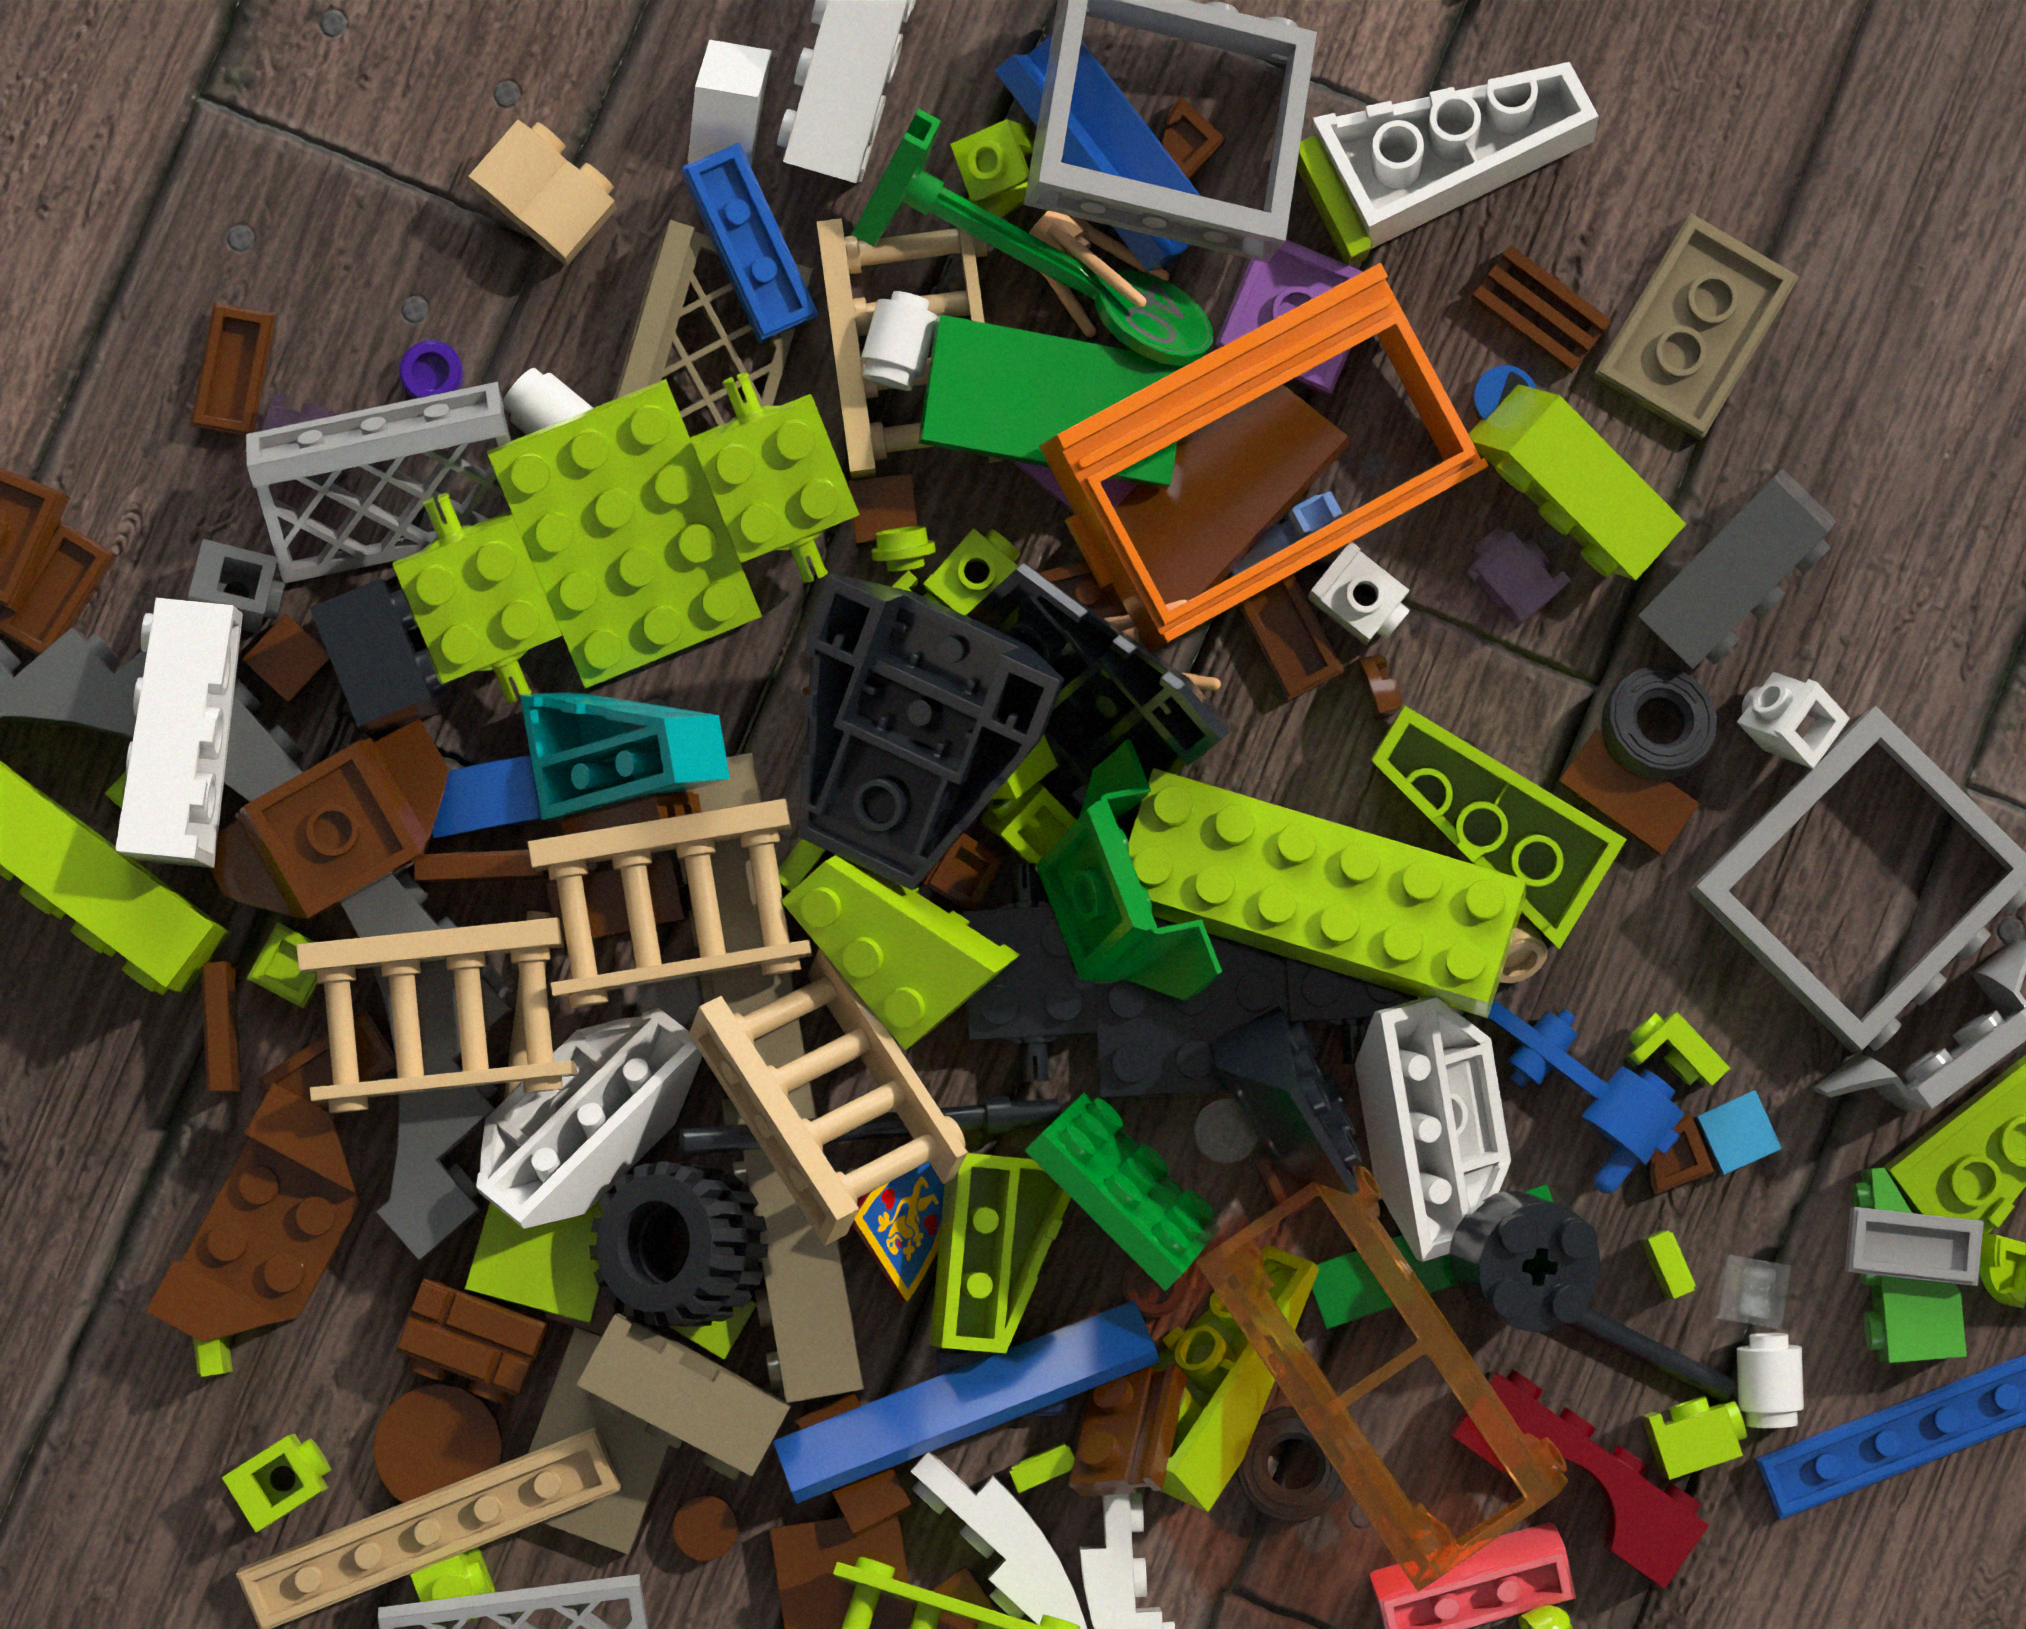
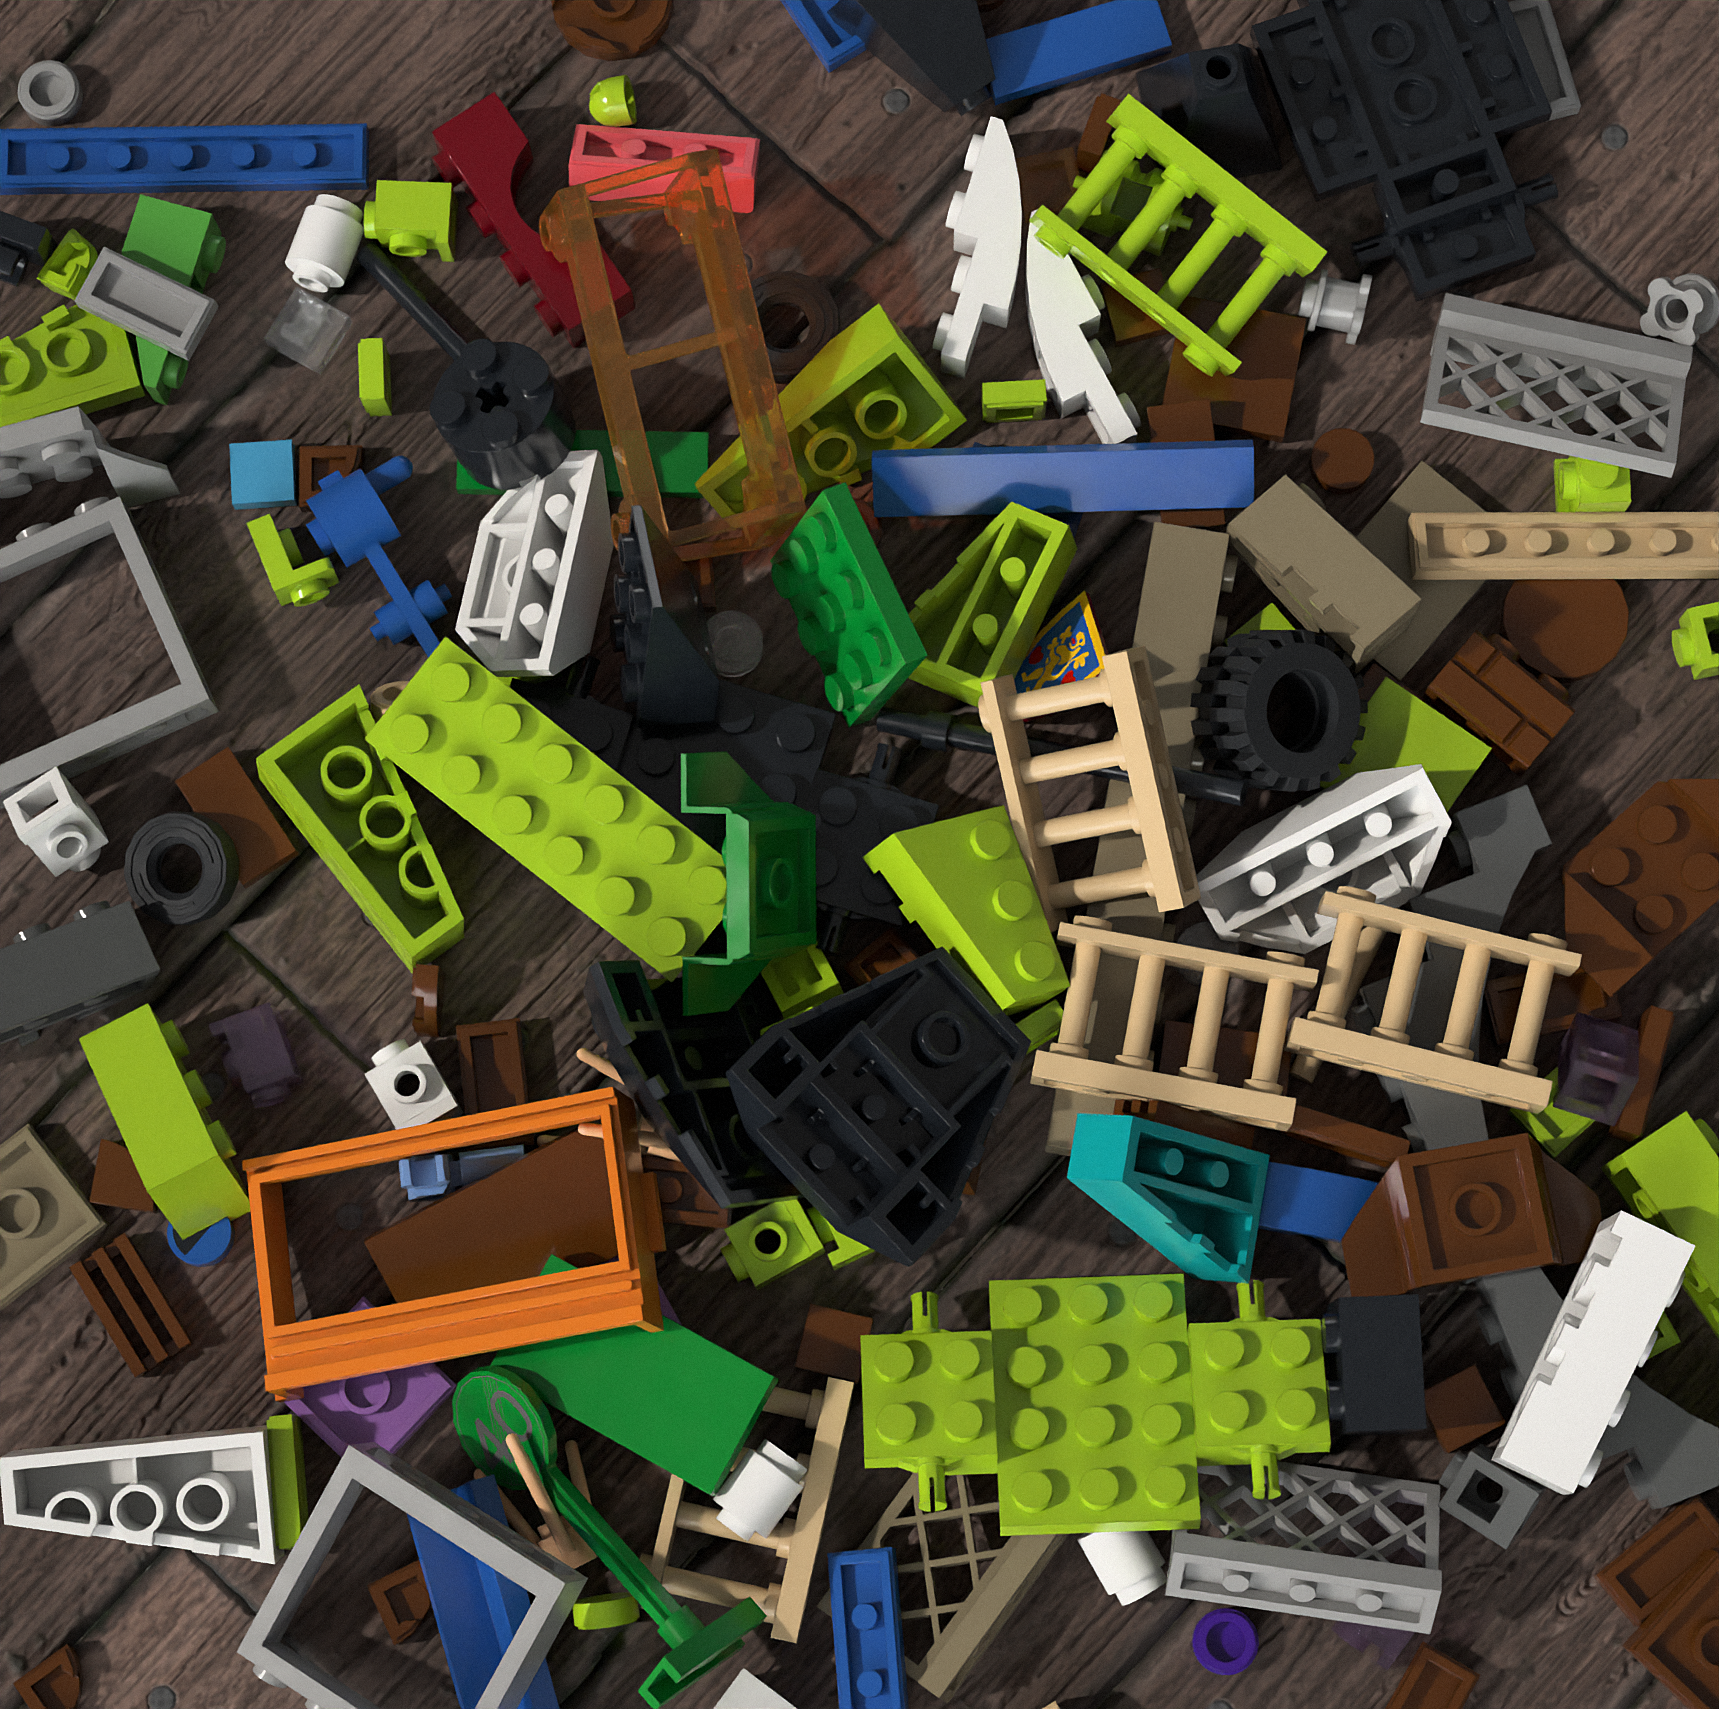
camera: 150 degrees left, 5 degrees down
lime plate [871,526,936,571] -> none
lime bracket [950,119,1035,202] -> none
reddish brown plate [1069,1364,1187,1497] -> none
none -> reddish brown tile [89,1139,157,1214]
none -> brick [1553,1011,1639,1126]

